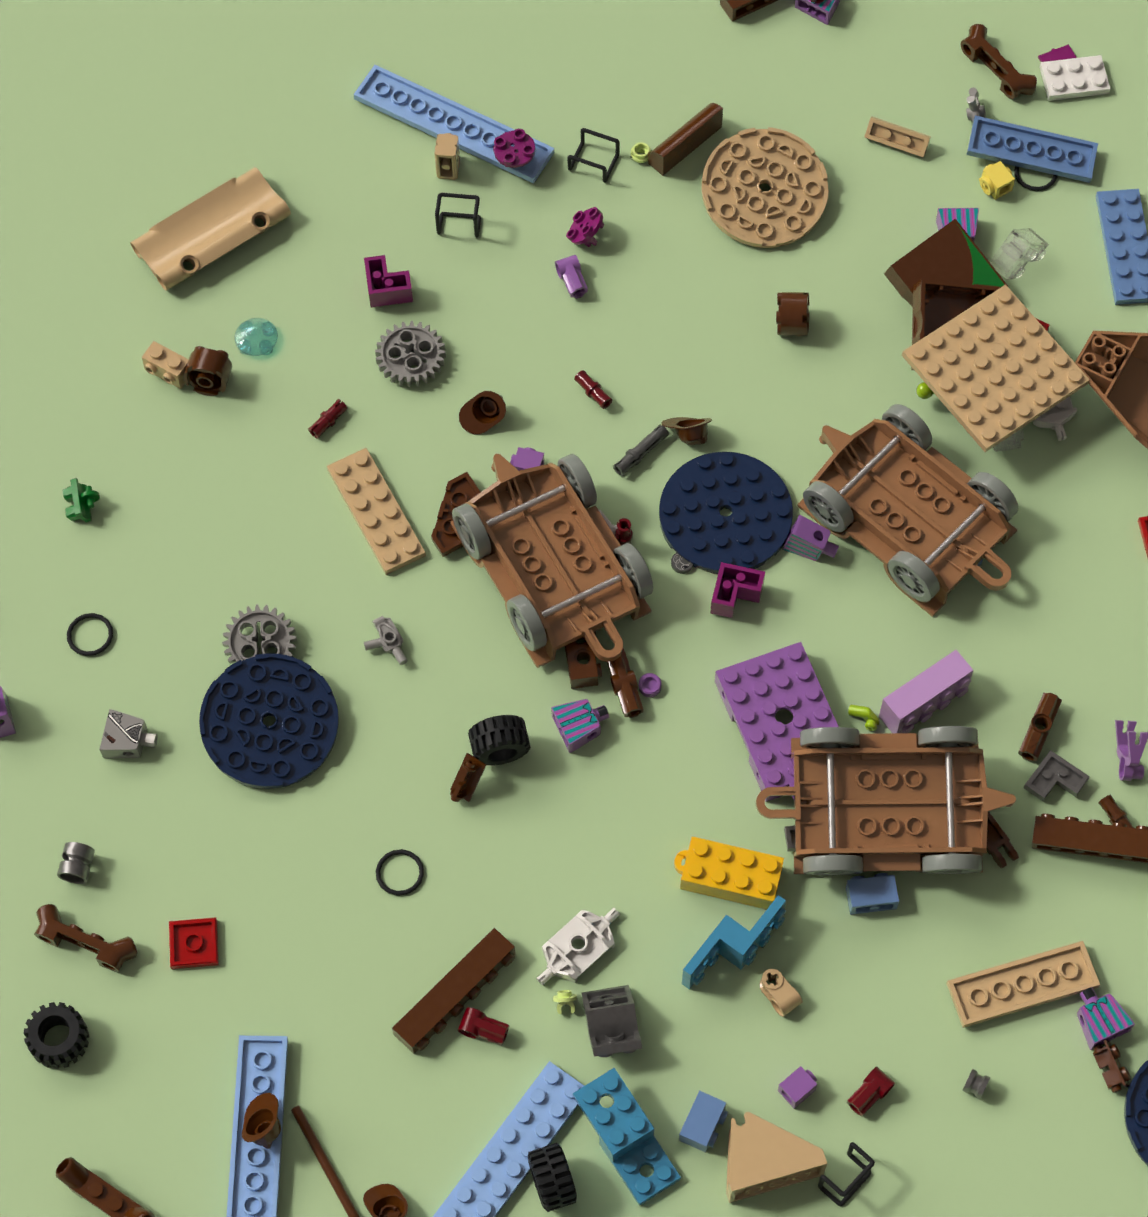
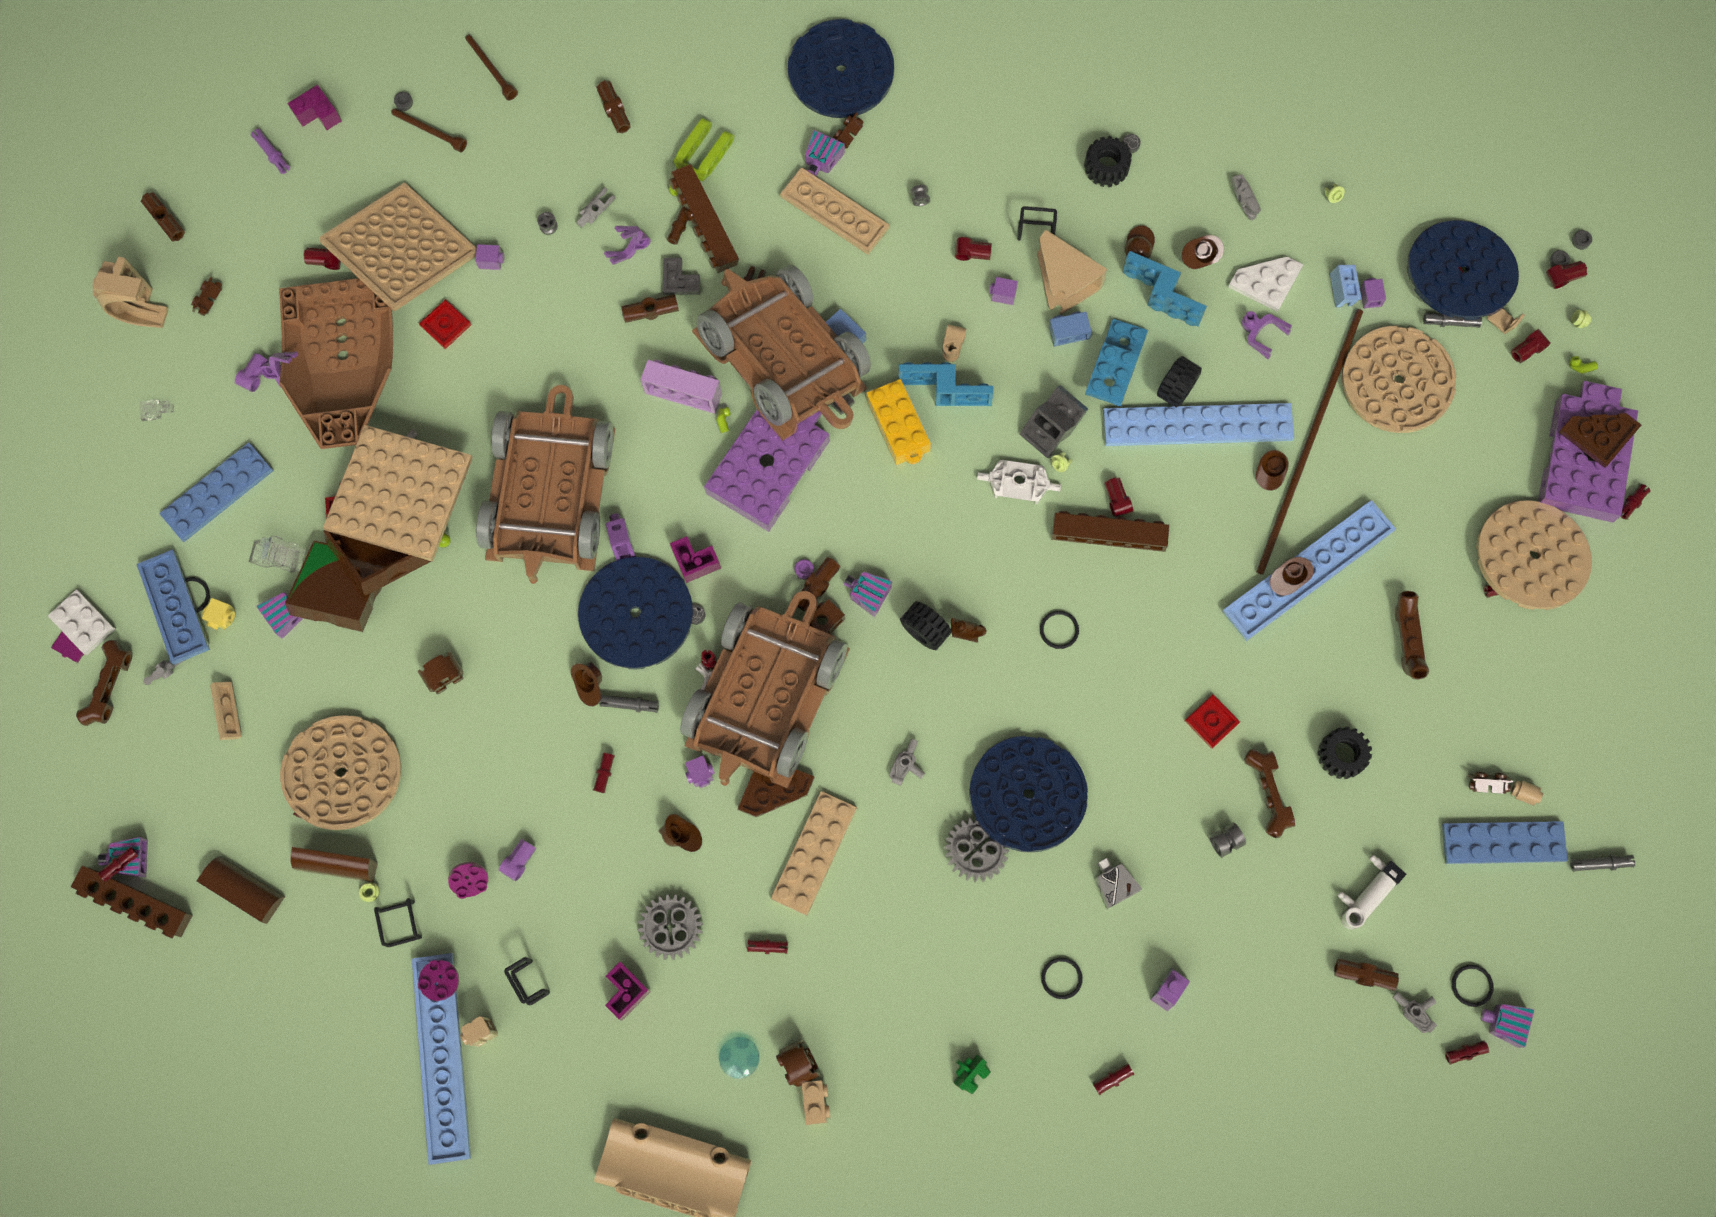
camera: 125 degrees left, 10 degrees up
none -> reddish brown brick [197,856,285,924]

